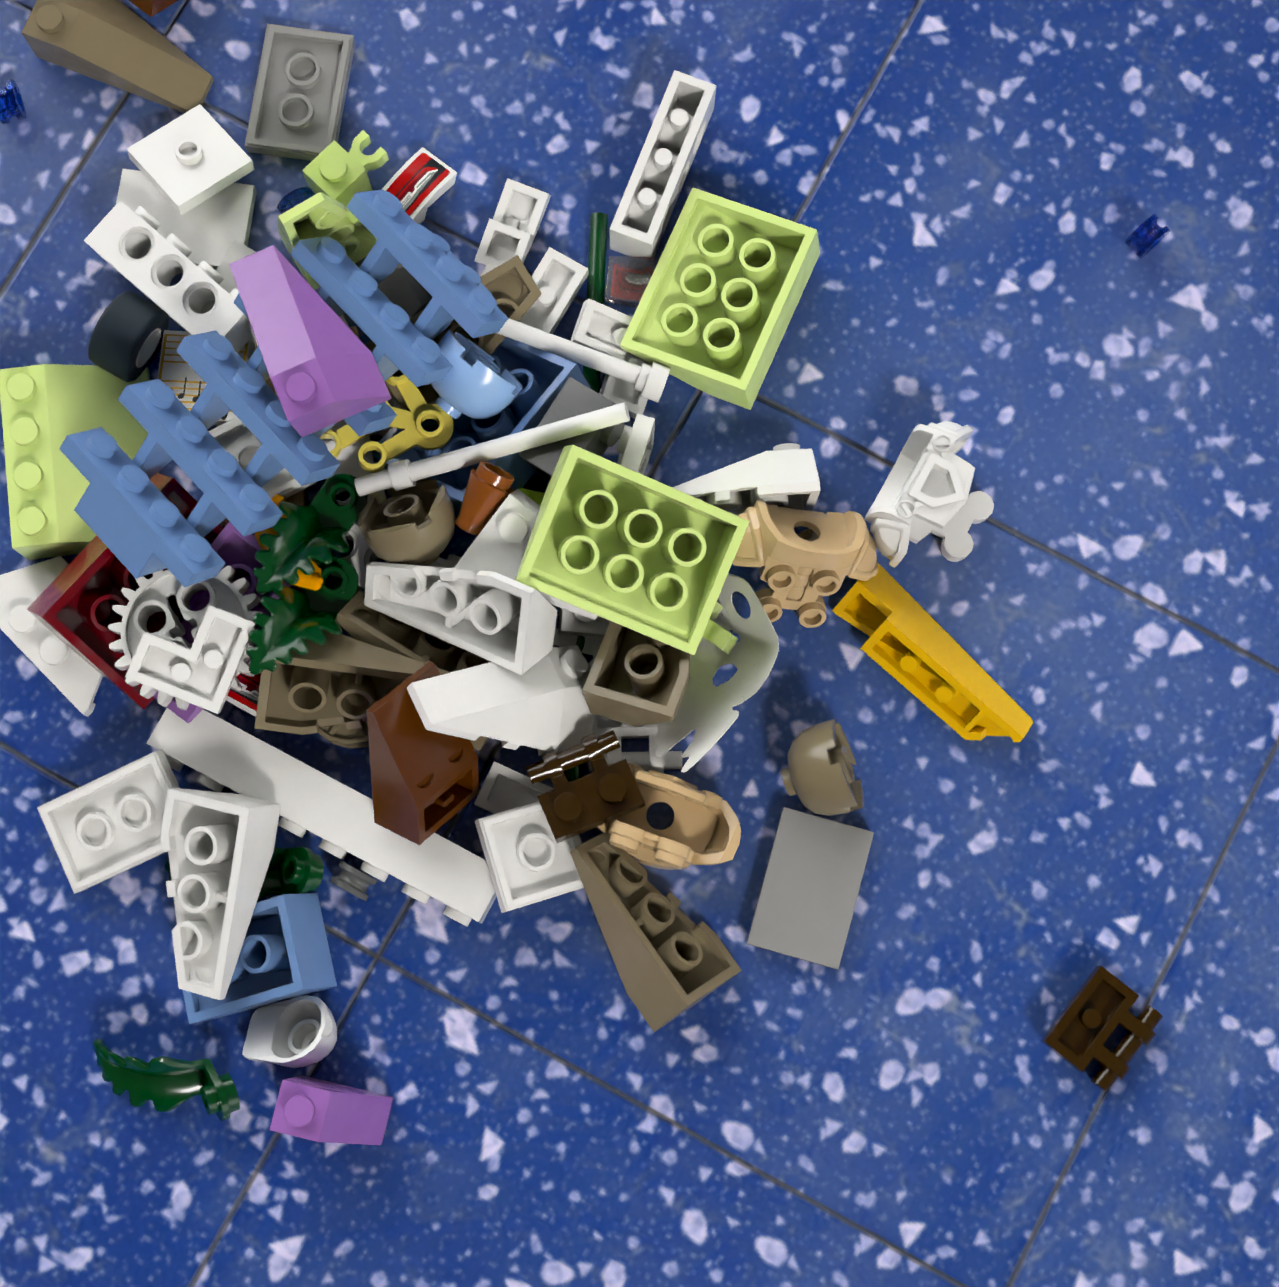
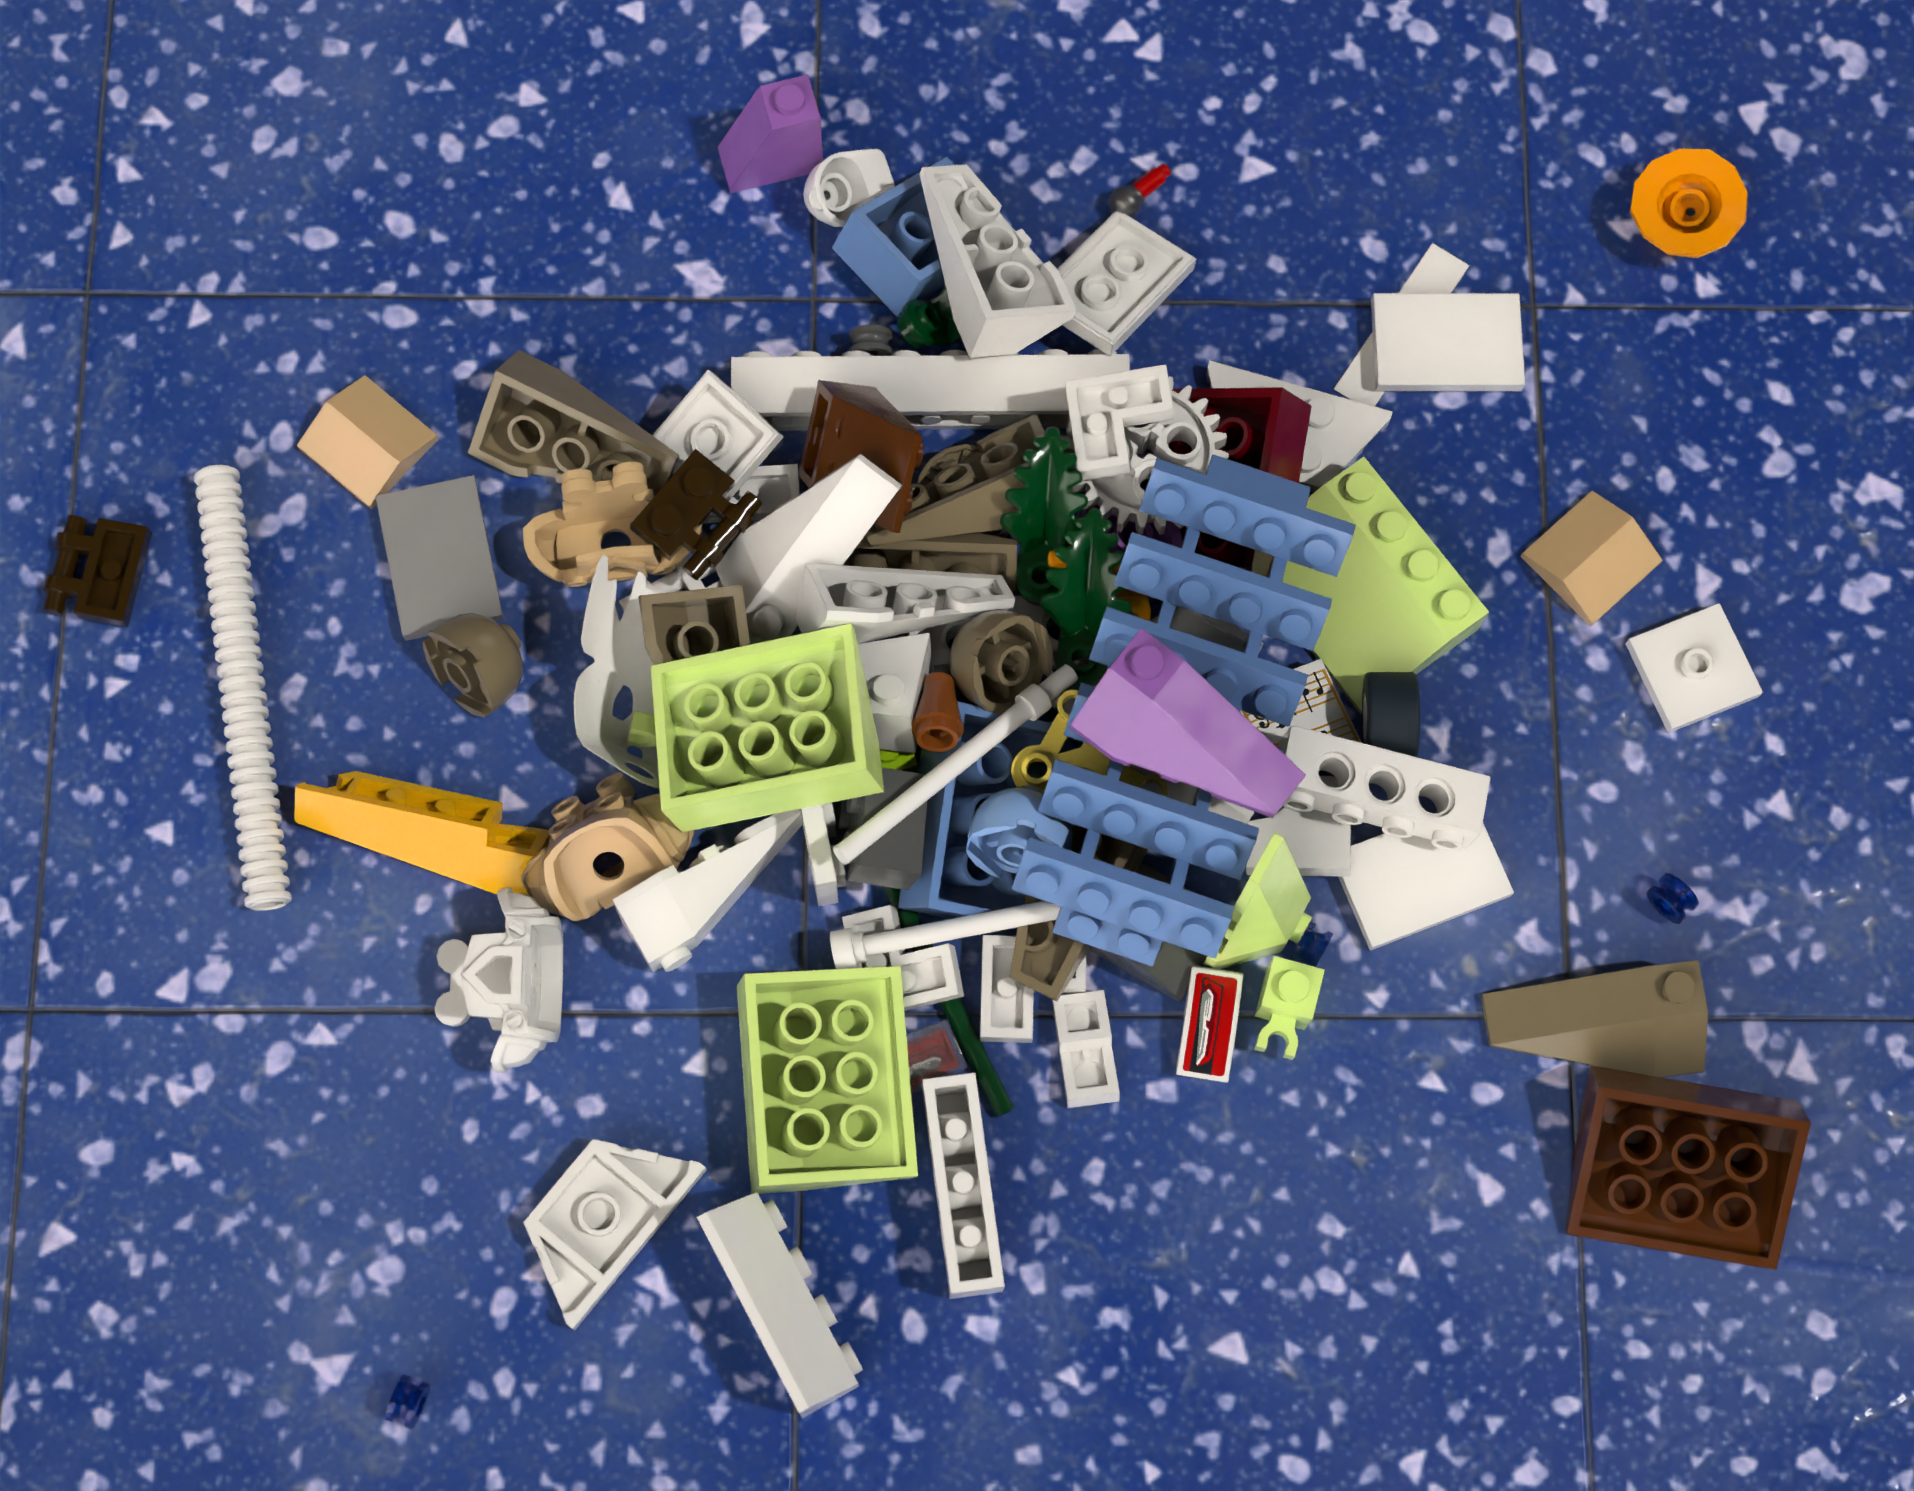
camera: 150 degrees right, 5 degrees down
dark green plant [93,1038,240,1121] -> none
white plate [127,104,254,215] -> none
light grey tile [245,24,356,161] -> none
none -> white piece [194,465,292,911]
none -> tan slope [297,375,439,510]
none -> white wing [524,1139,707,1331]
none -> white slope [697,1192,863,1418]
none -> piece [1108,164,1171,218]

